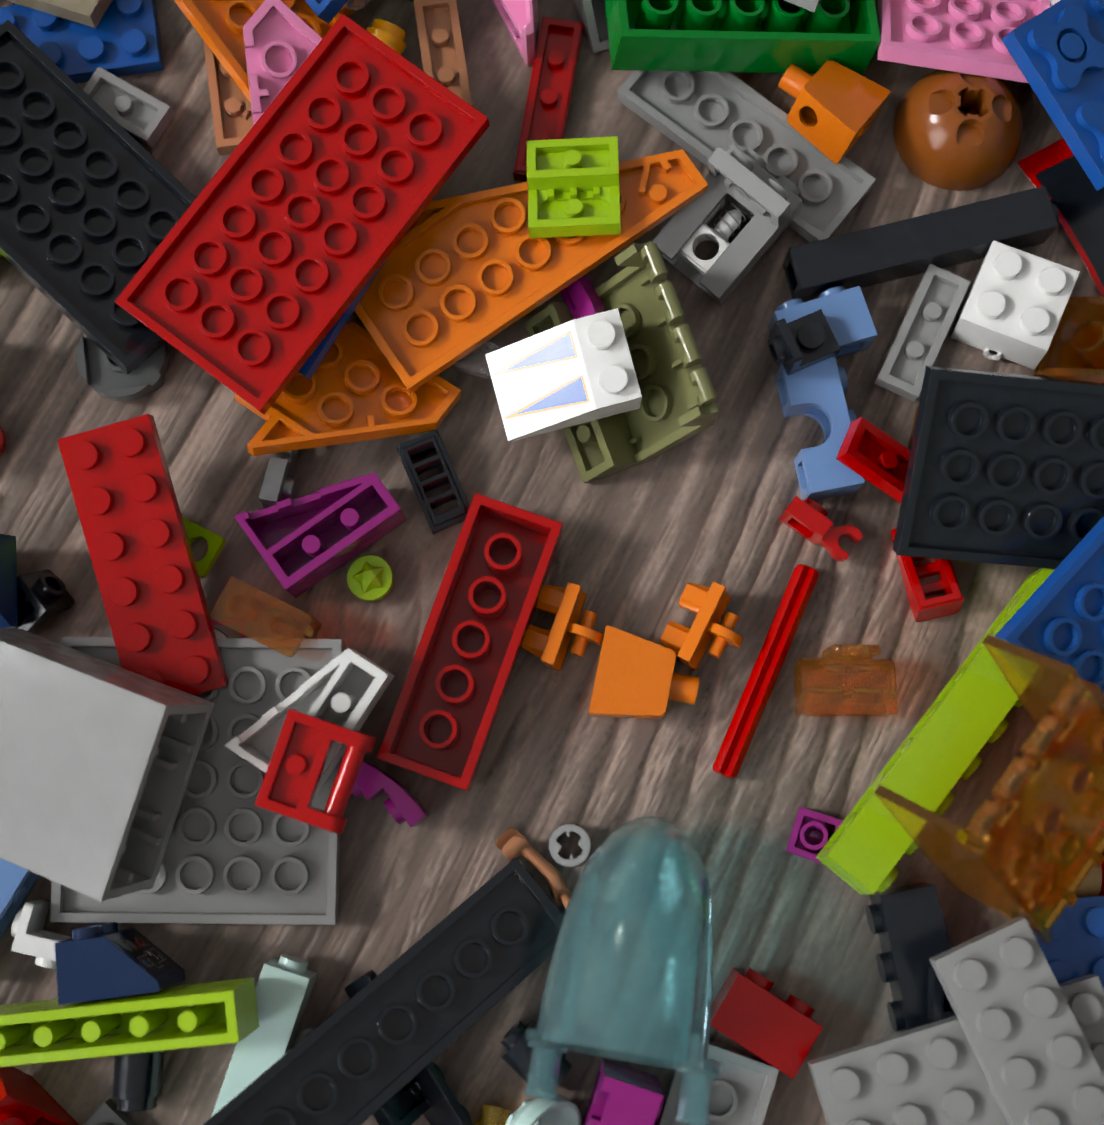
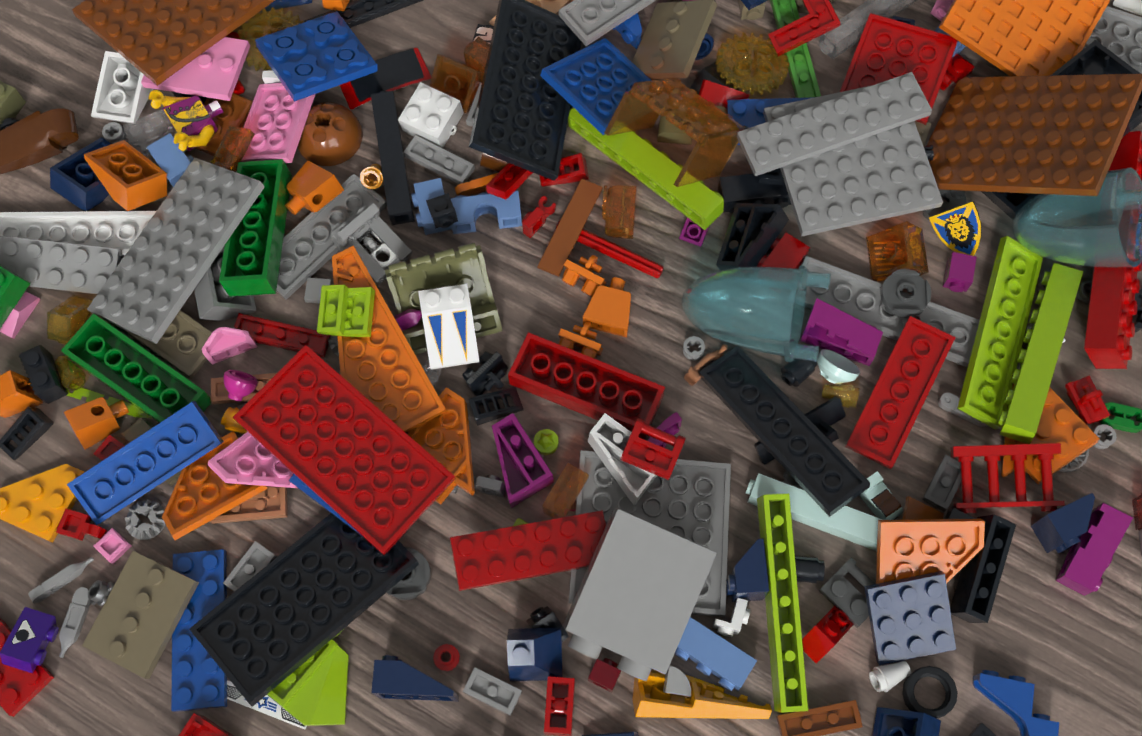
camera: 85 degrees left, 10 degrees down
none -> dark pink brick [223,370,259,401]
none -> light grey tile [304,278,333,304]
none -> light orange cone [360,164,383,189]
none -> orange piece [455,173,498,197]
none -> black hips [462,351,508,396]
none -> dark orange piece [537,179,603,277]
none -> black wedge [716,203,789,280]

